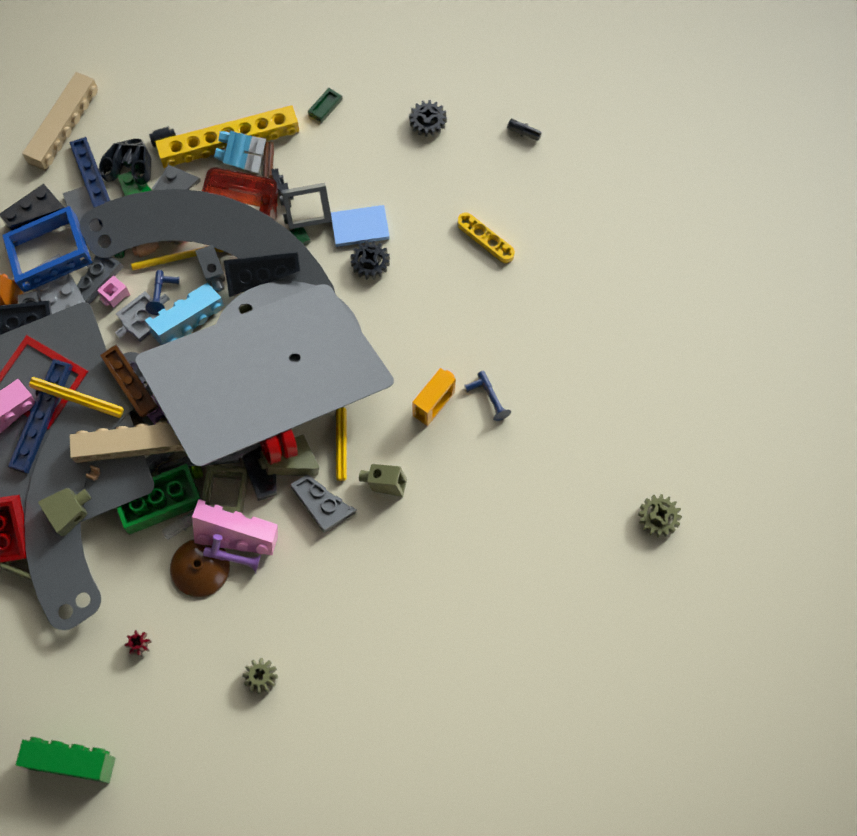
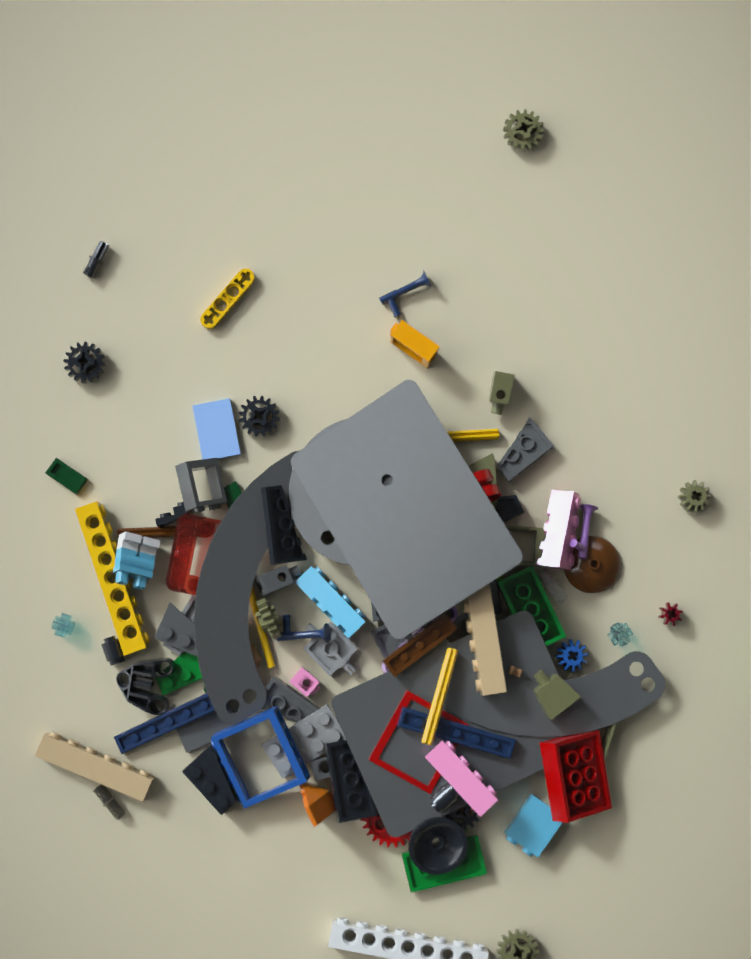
camera: 95 degrees left, 15 degrees up
none -> clear light blue gear [51,613,75,638]
none -> clear smoke axle [93,784,126,820]
none -> olive gear [255,598,282,640]
none -> blue gear [555,639,589,672]
none -> clear light blue gear [607,622,633,646]

